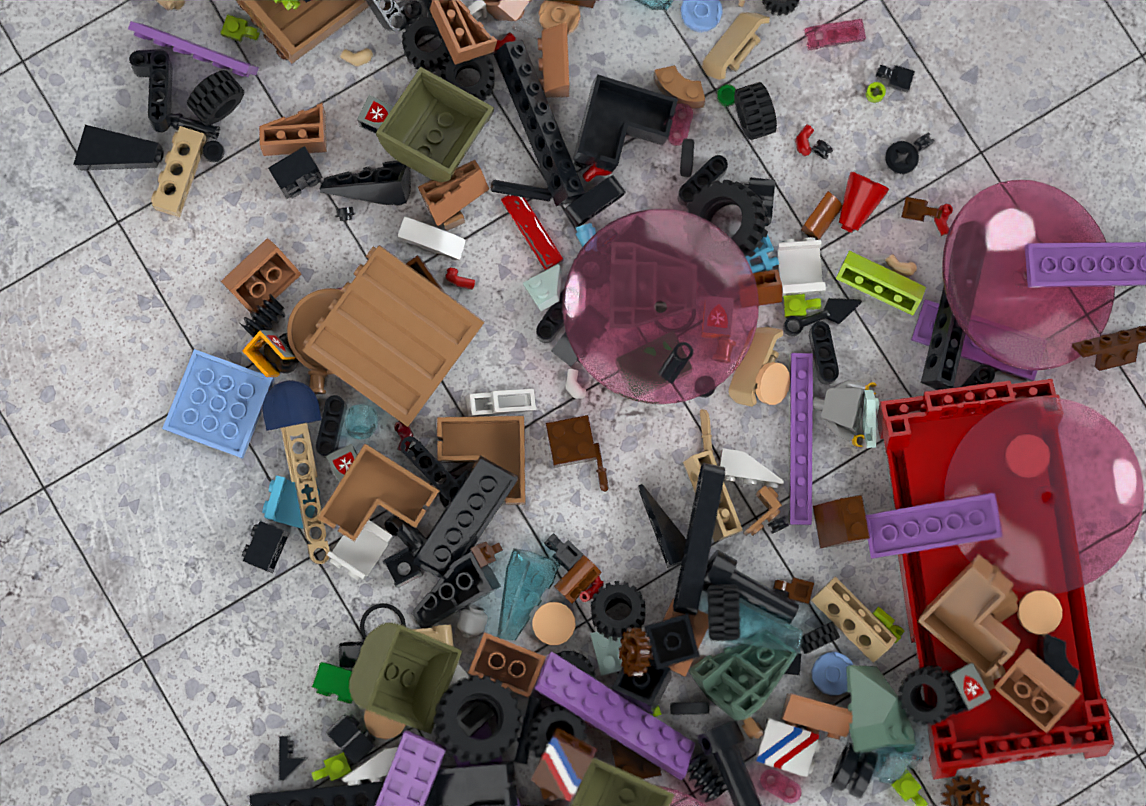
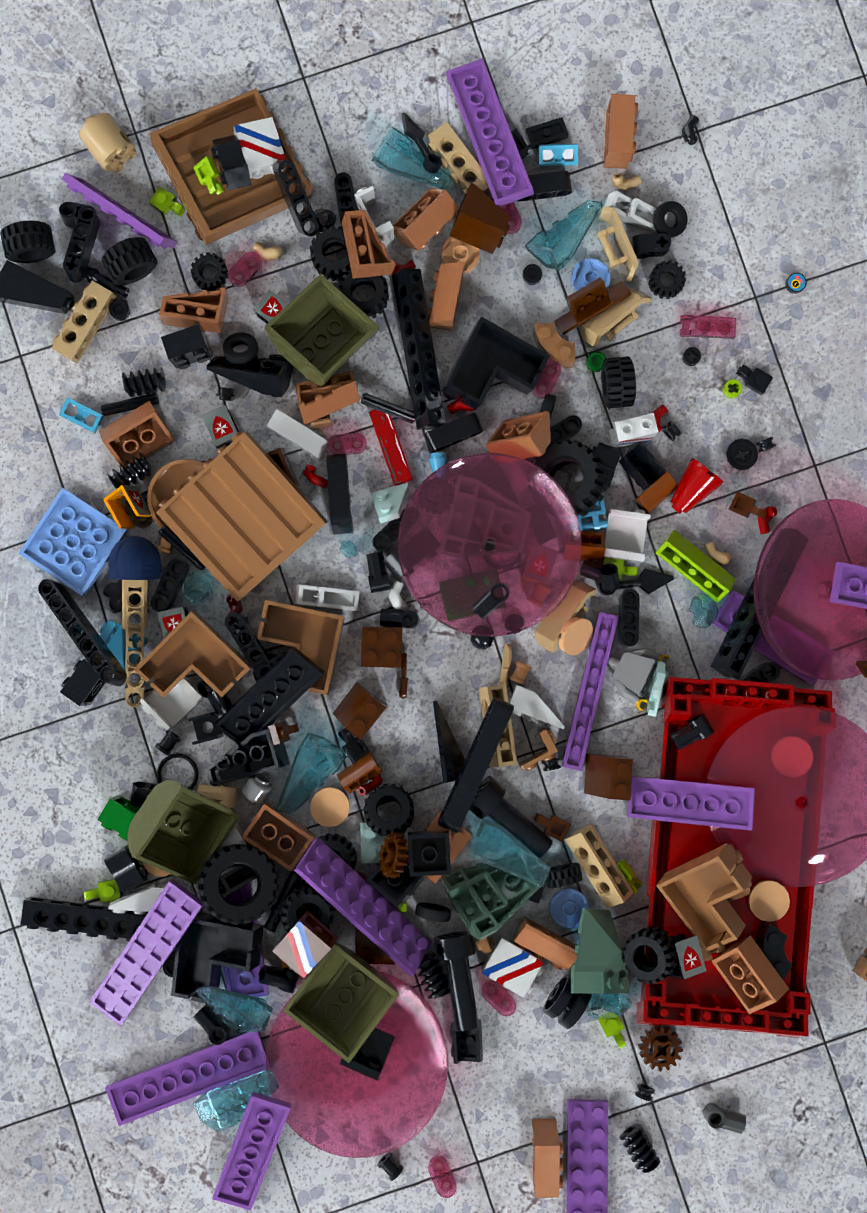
camera: 15 degrees right, 5 degrees up
black slope [279,736,308,781] -> none
black tyre [707,585,740,641] -> none
none -> black tyre [0,220,56,263]
none -> black beam [38,579,127,686]
none -> medium azure piece [59,397,104,434]
none -> black axle [101,393,159,416]
none -> black plate [103,580,140,613]
none -> black piece [122,367,166,397]
none -> black bush [155,730,182,756]
none -> black axle [158,526,206,570]
none -> black tyre [190,252,228,292]
none -> piece [202,405,239,450]
none -> black tyre [223,332,258,365]
none -> clear pink plate [228,252,262,287]
none -> black beam [326,454,353,535]
none -> clear pink plate [327,433,367,455]
none -> reddish brown slope [332,682,388,740]
none -> clear light blue plate [339,540,358,559]
none -> black piece [366,552,391,593]
none -> black piece [380,609,420,629]
none -> black piece [470,625,494,650]
none -> nougat slope [485,411,551,463]
none -> medium nougat bush [509,661,532,686]
none -> black tile [522,264,542,285]
none -> reddish brown bracket [554,277,632,335]
none -> black piece [580,560,620,590]
none -> white panel [608,413,658,449]
none -> black bracket [618,442,666,491]
none -> black piece [670,714,714,750]
none -> black bush [682,347,701,366]
none -> clear light blue hair [689,594,718,629]

